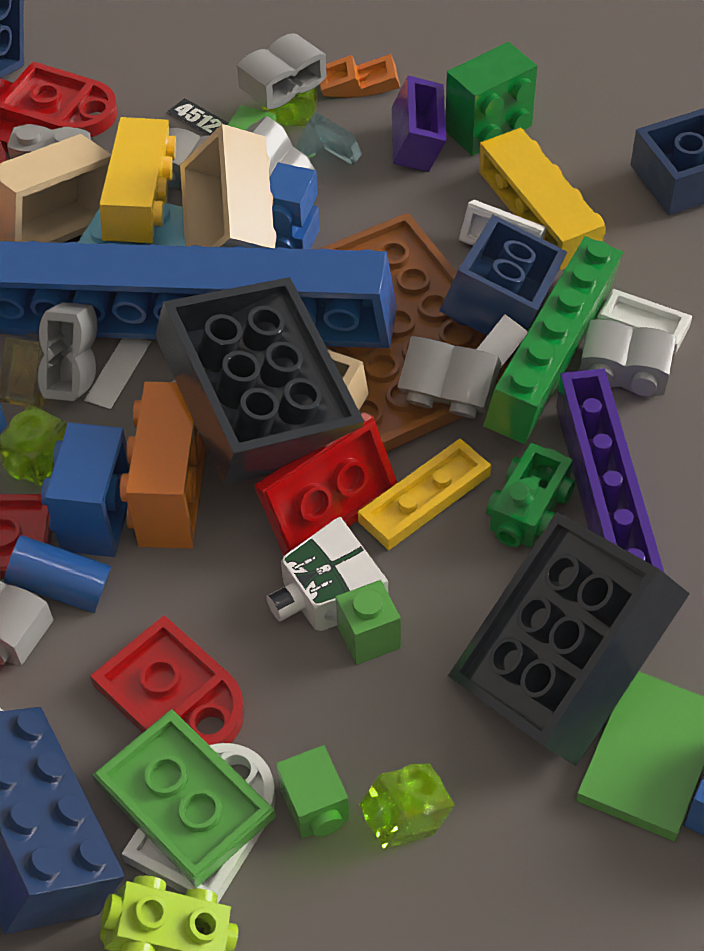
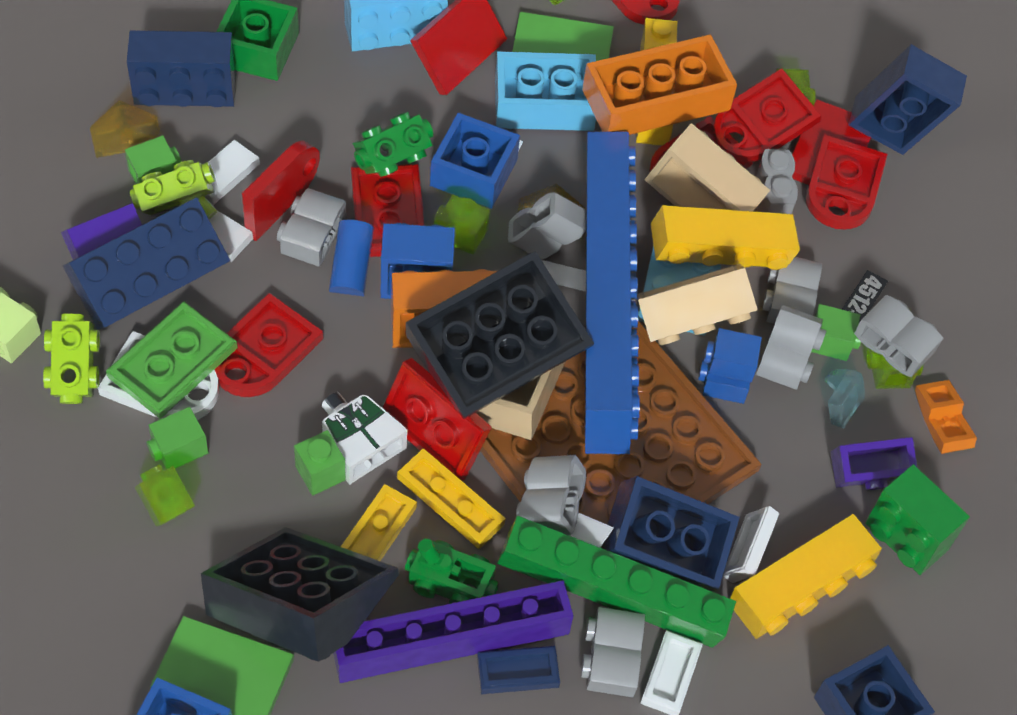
camera: 75 degrees right, 5 degrees up
none -> yellow plate [341,484,417,561]
none -> dark blue tile [477,646,560,694]

